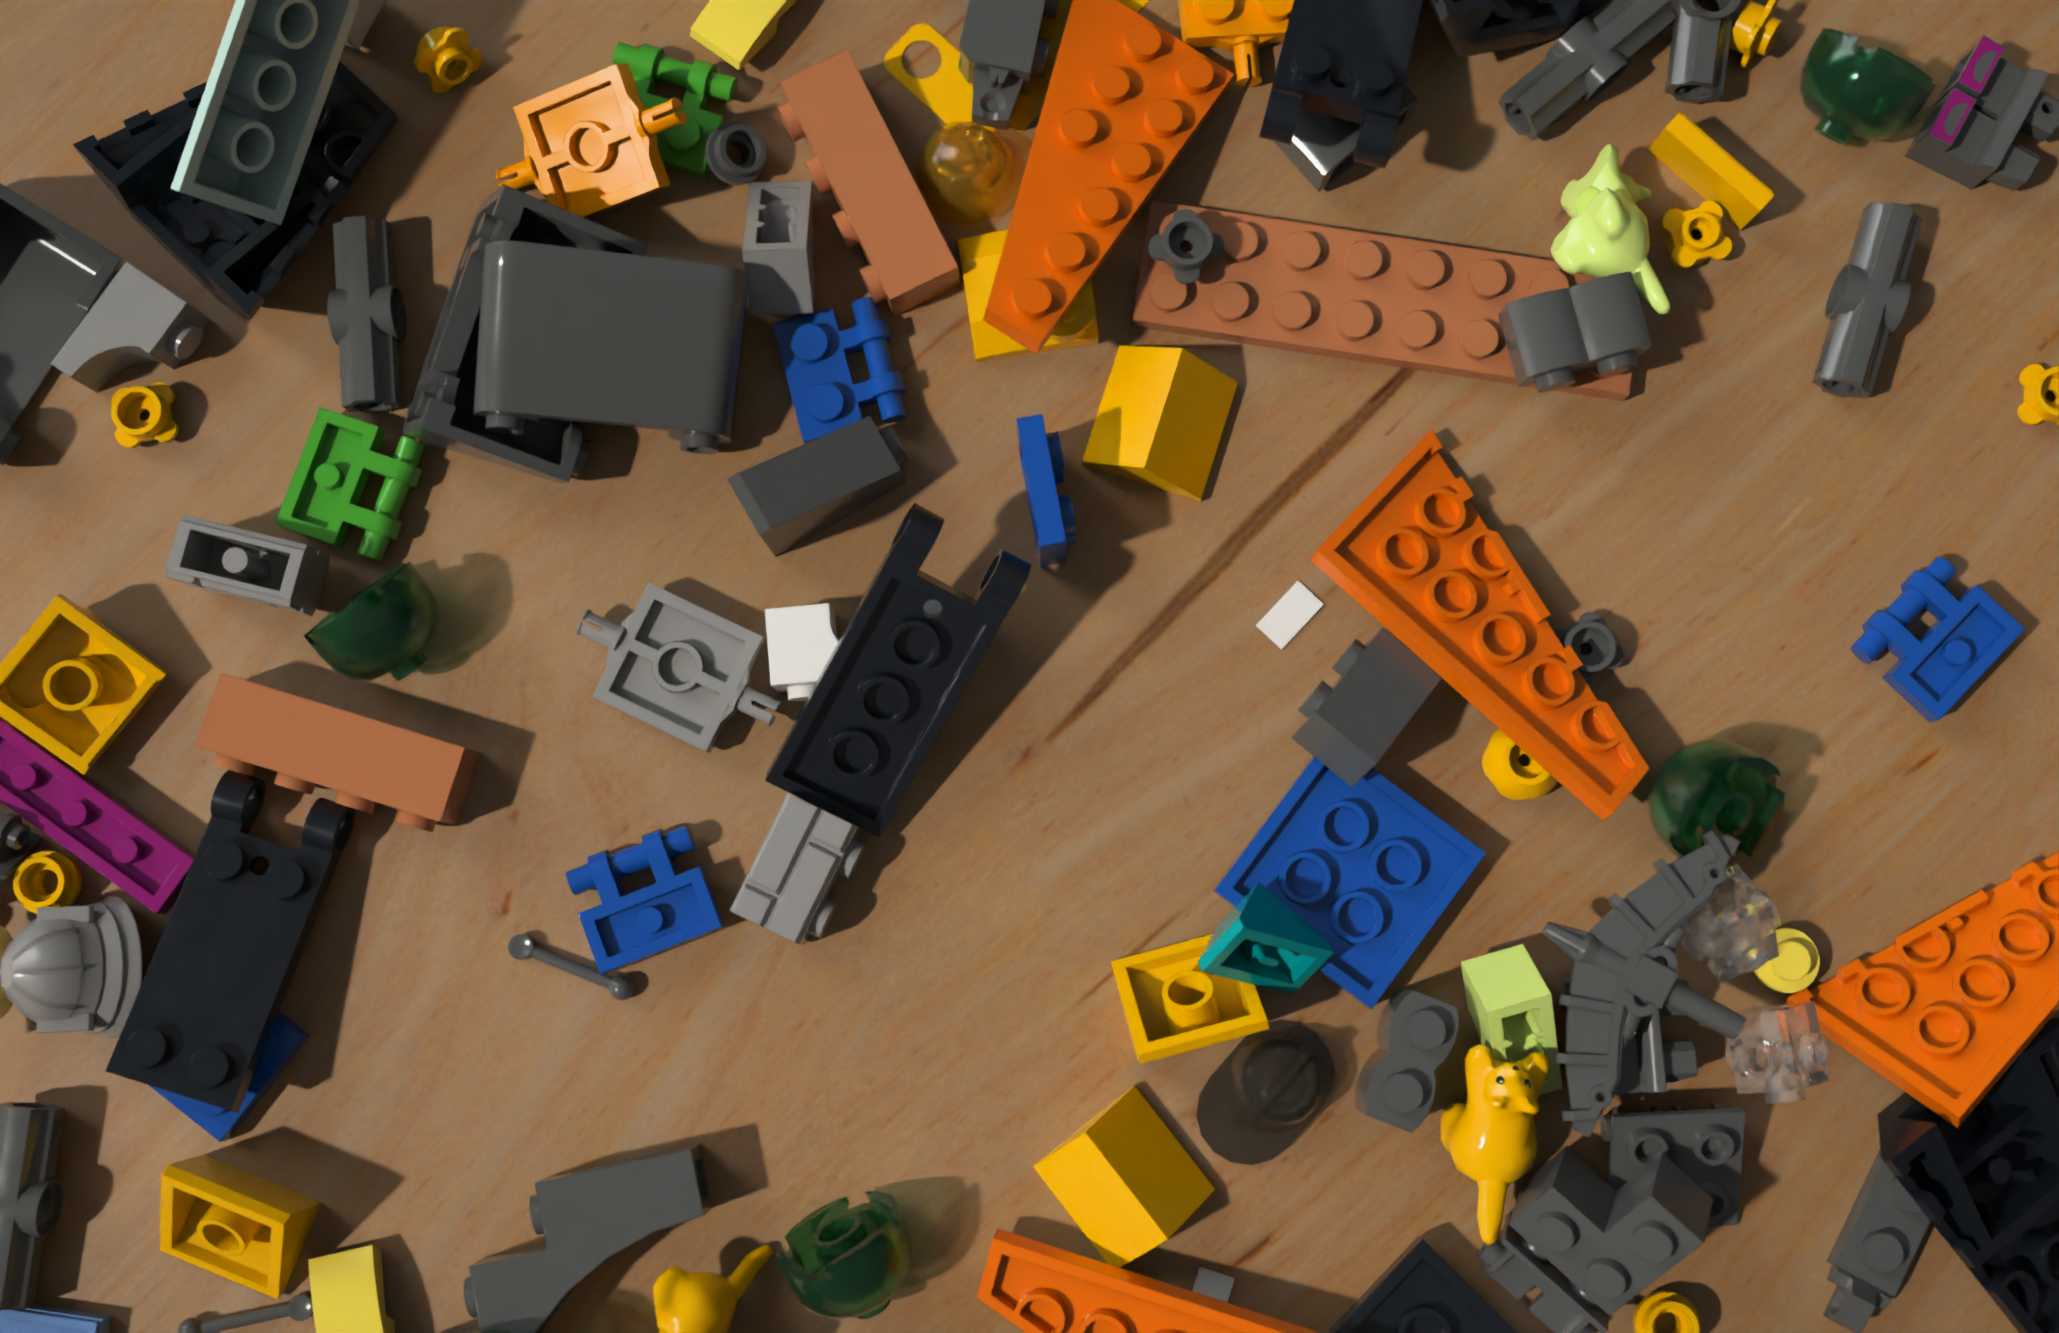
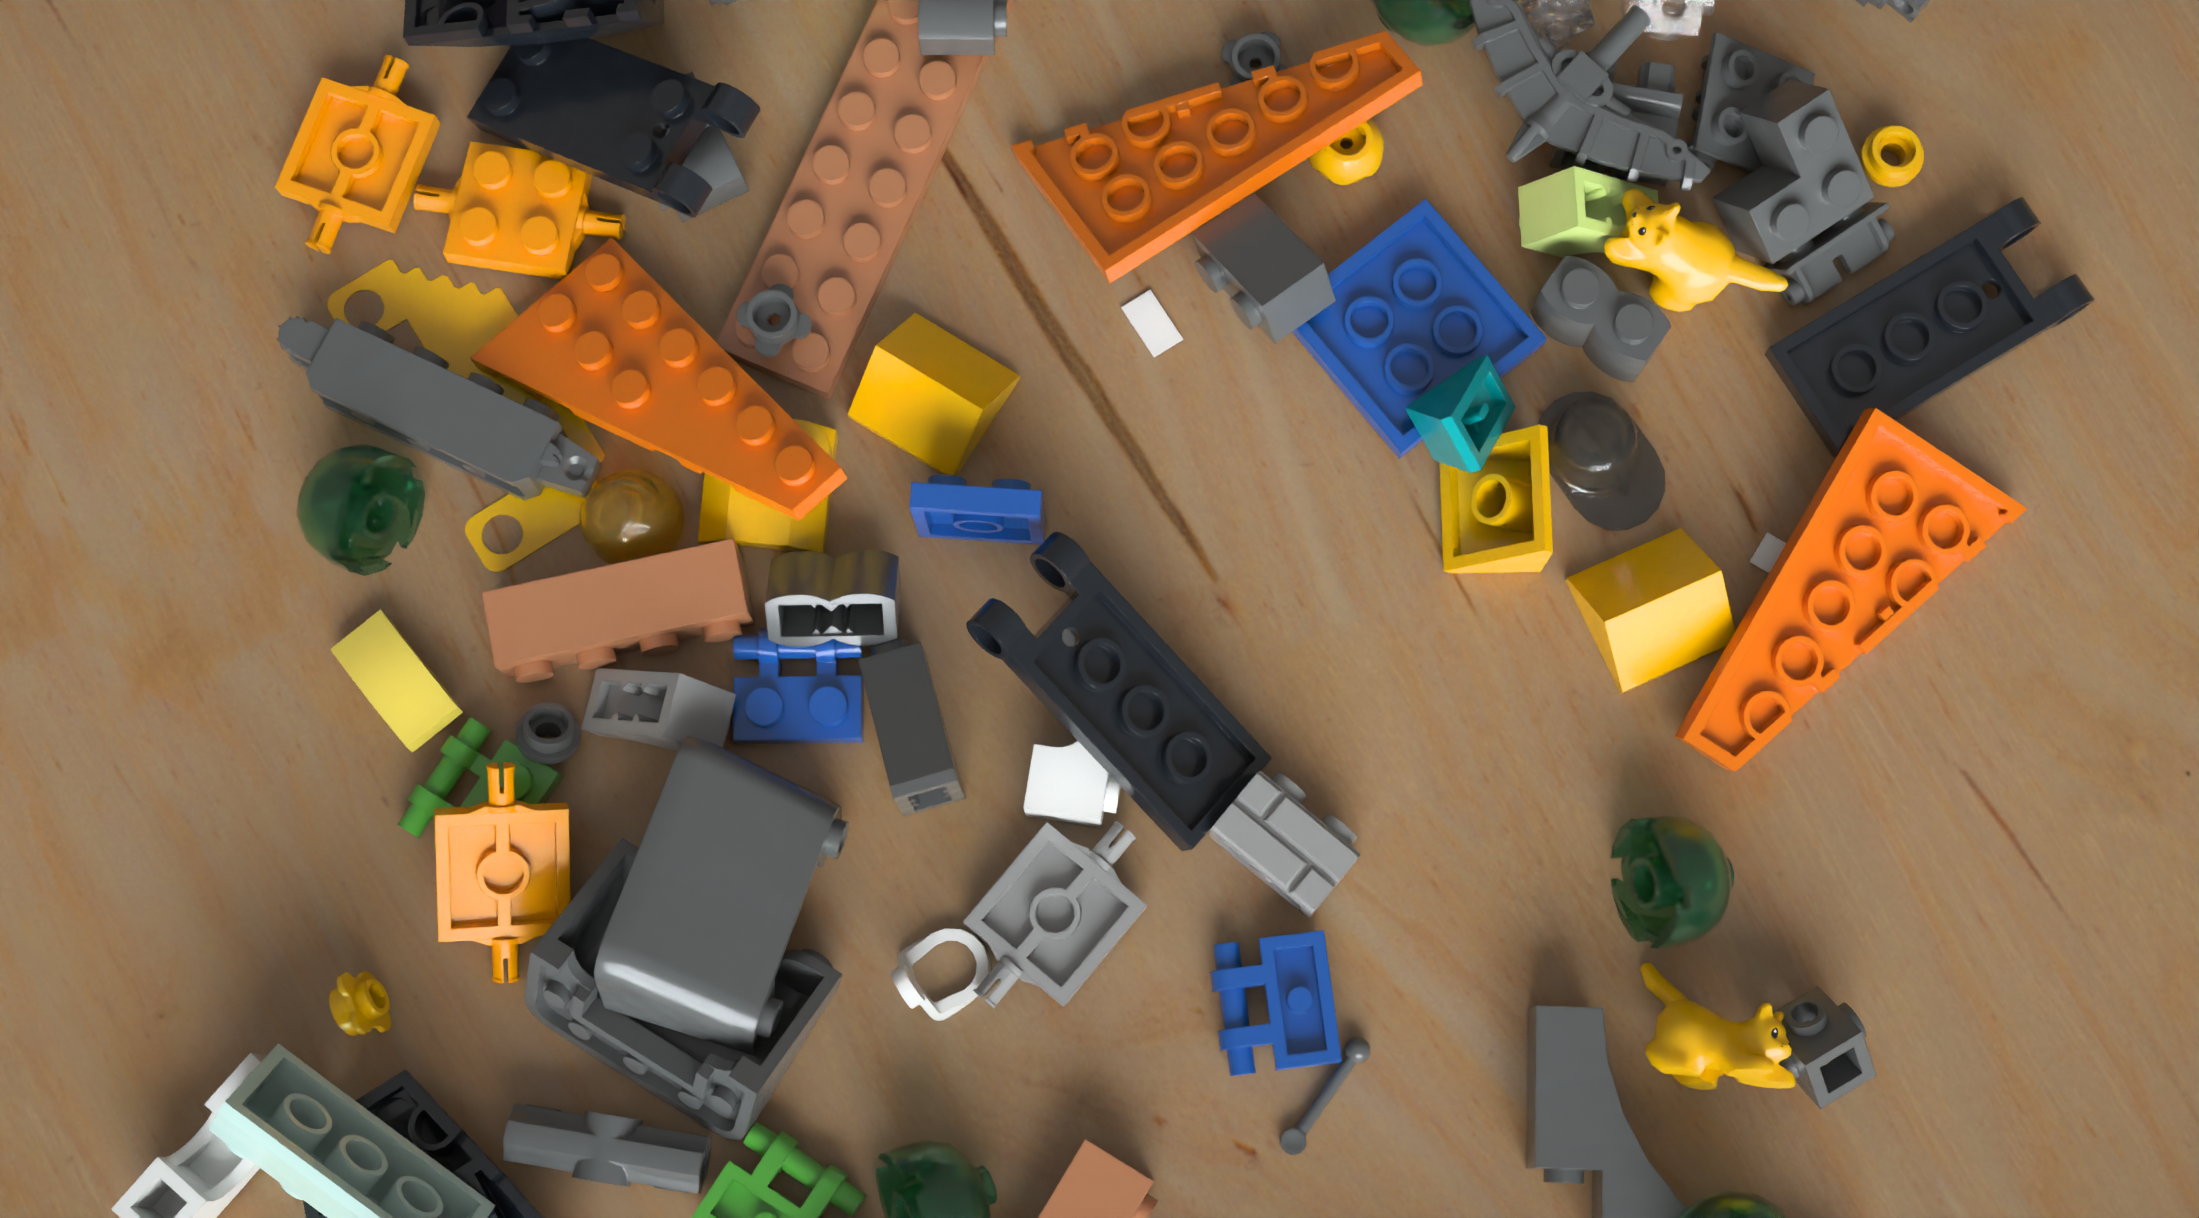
camera: 75 degrees left, 5 degrees down
none -> dark grey brick [765,550,901,647]
none -> white piece [890,928,991,1021]

